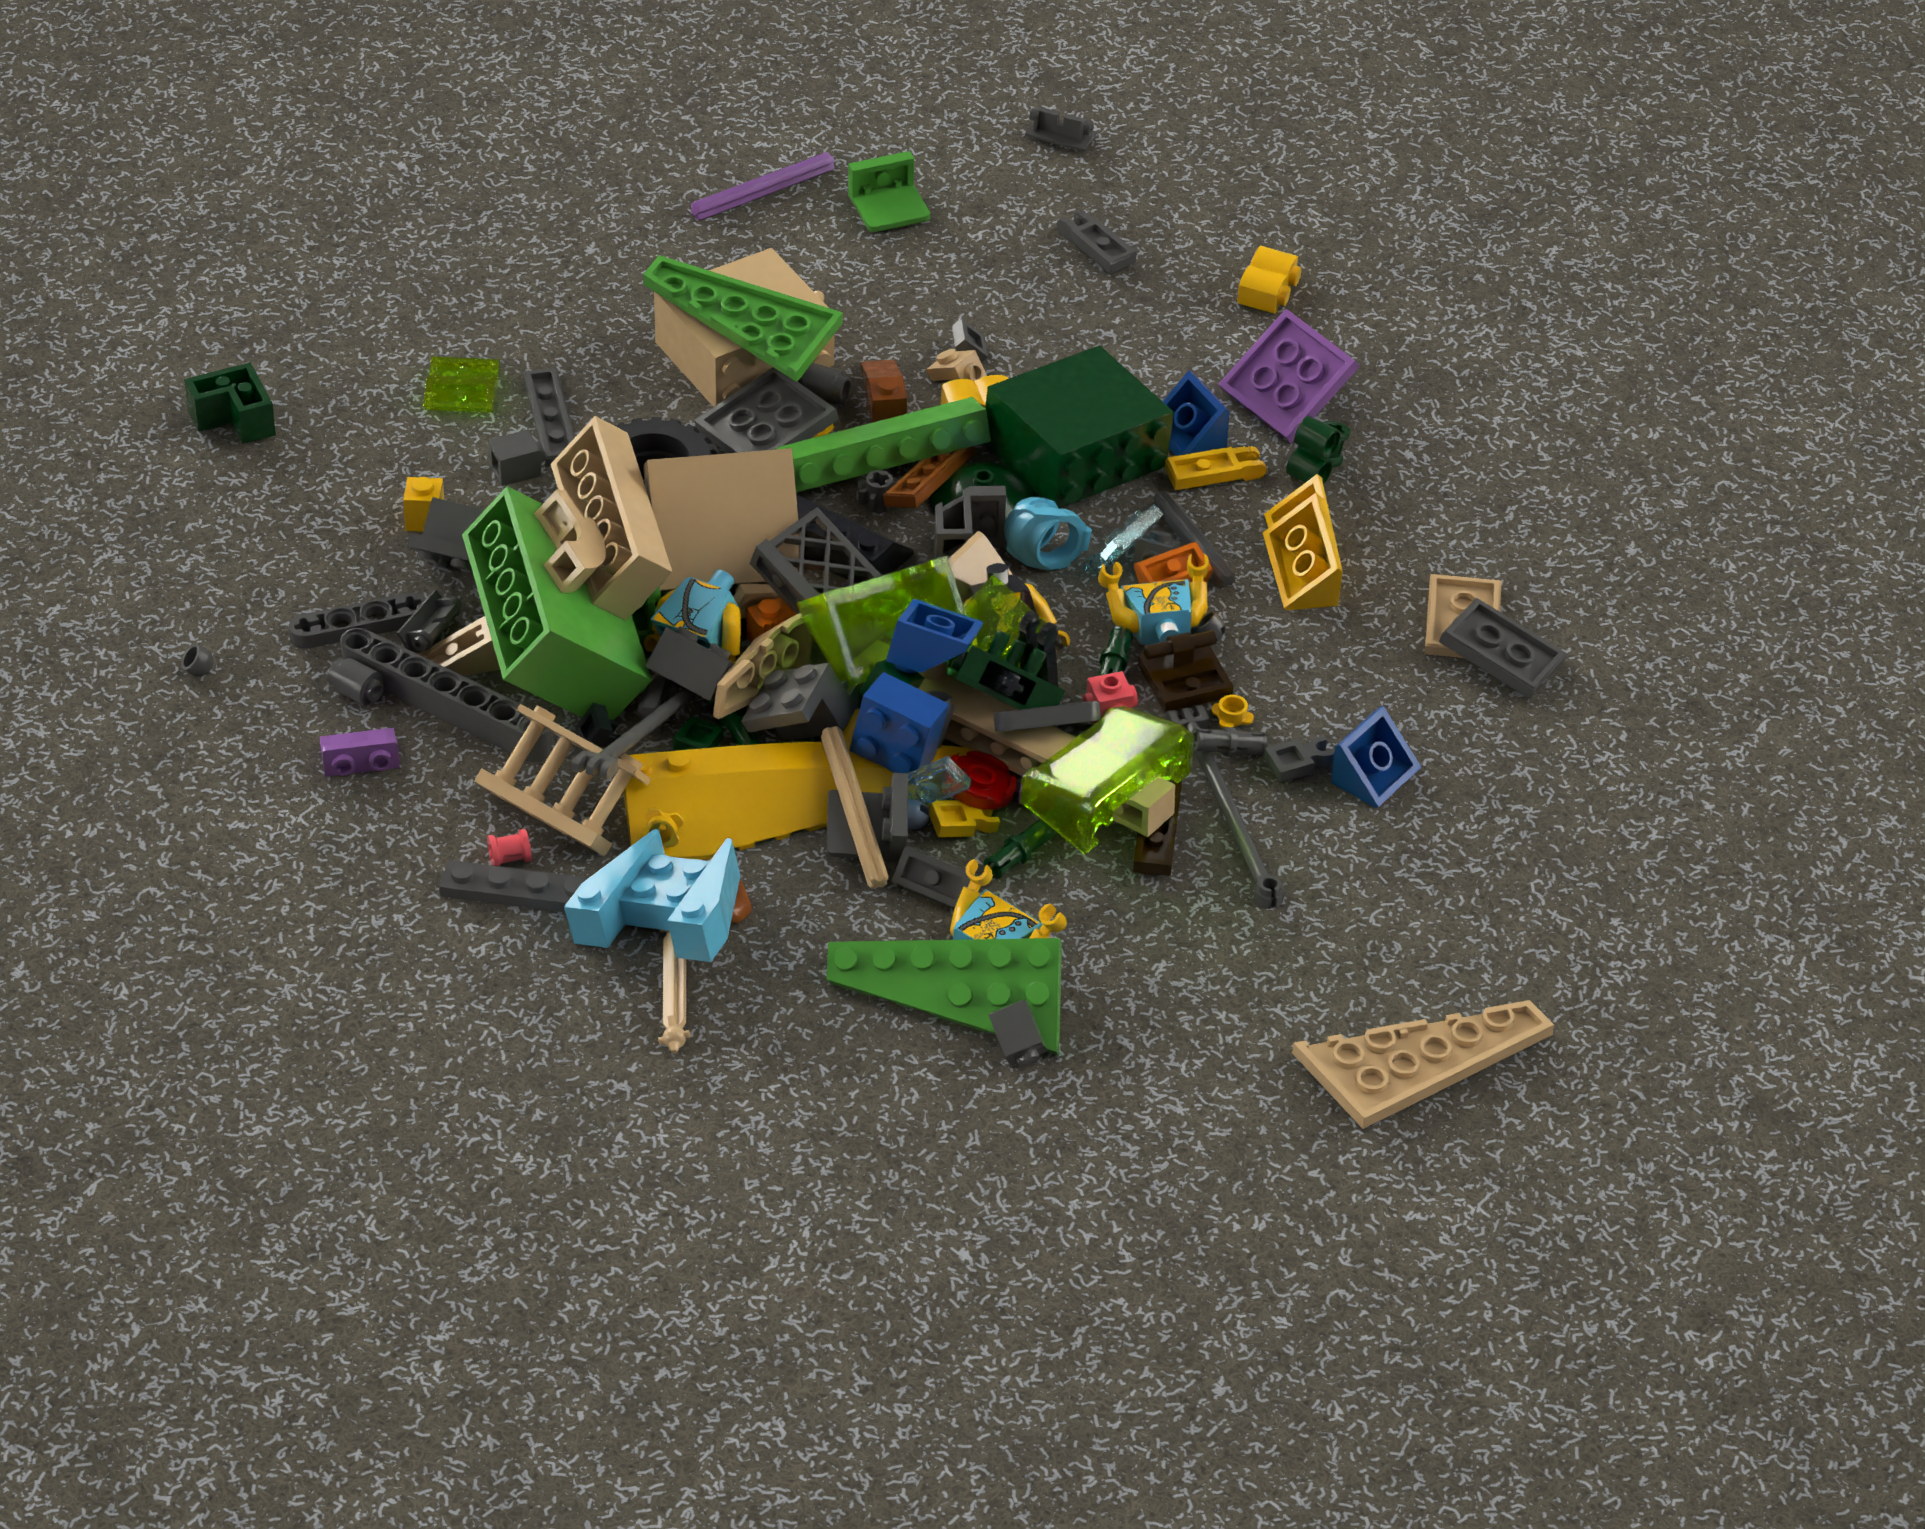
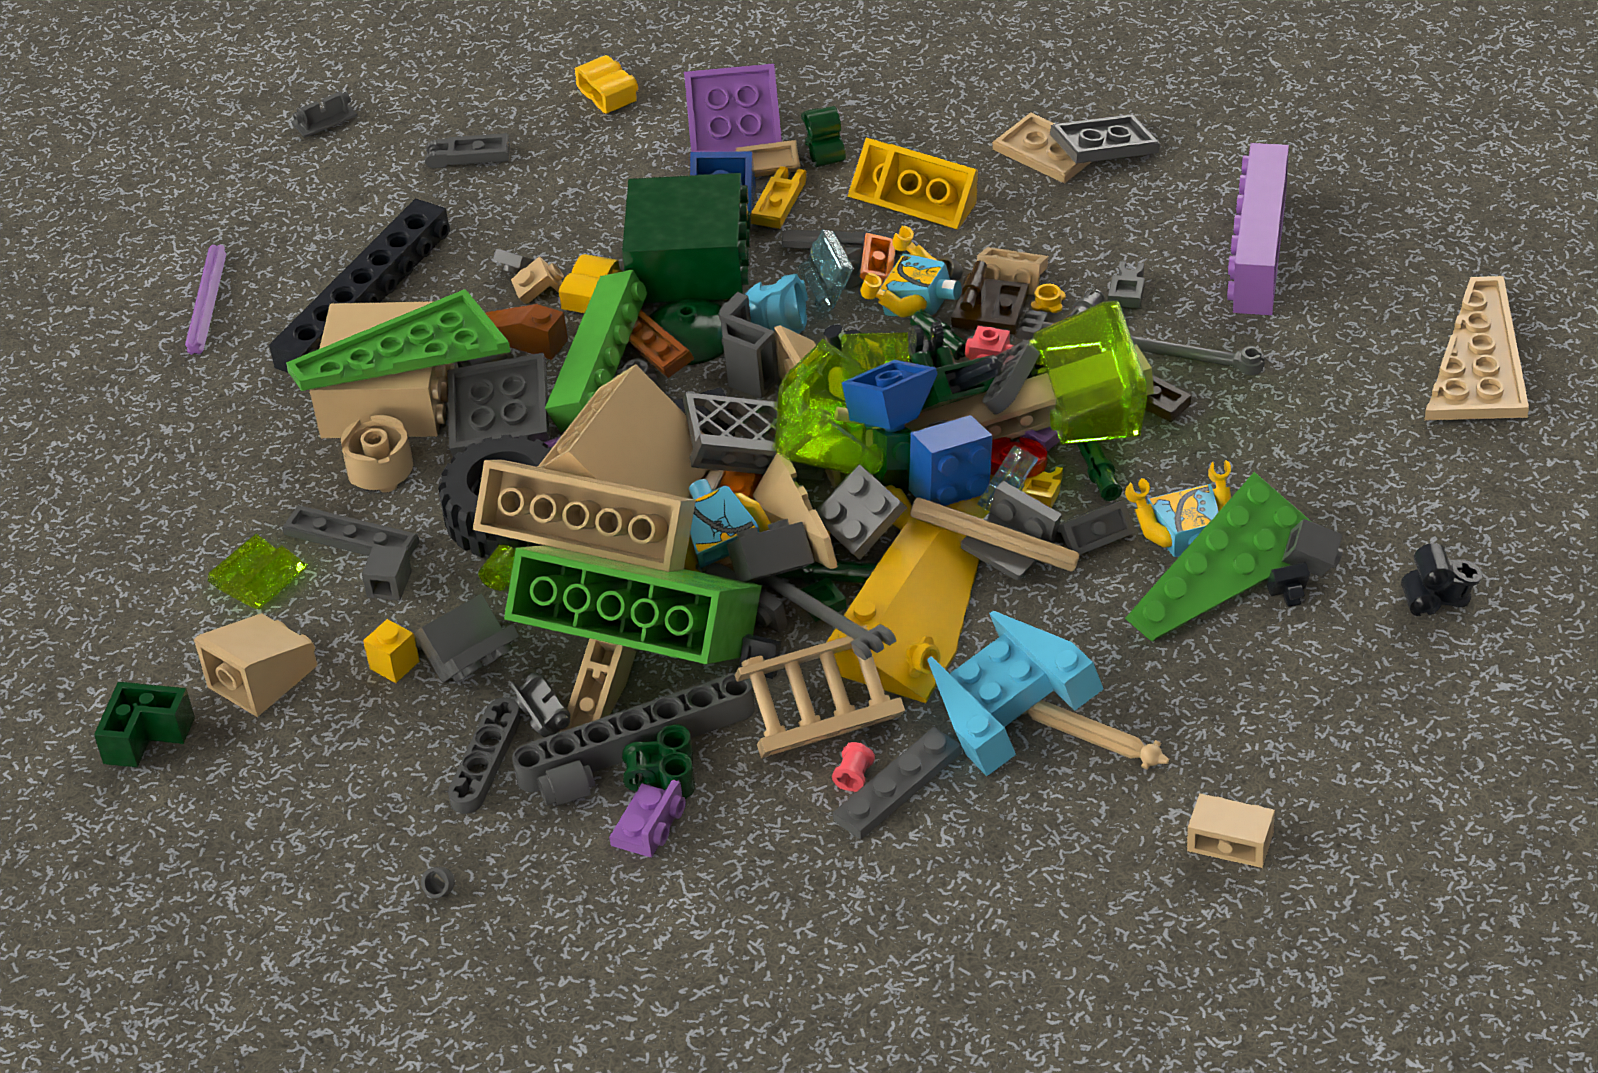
camera: 50 degrees left, 0 degrees up
tan arch [534,489,606,593] -> none
bright green bracket [848,151,930,232] -> none
blue slope [1331,706,1421,808] -> none
none -> tan slope [194,613,318,717]
none -> black brick [269,198,450,373]
none -> tan brick [341,415,413,492]
none -> dark green piece [622,725,695,799]
none -> tan tile [736,140,800,177]
none -> tan bracket [977,247,1049,295]
none -> tan brick [1187,793,1275,868]
none -> brick [1227,143,1289,315]
none -> black tile [1267,562,1310,607]
none -> black piece [1401,543,1483,616]

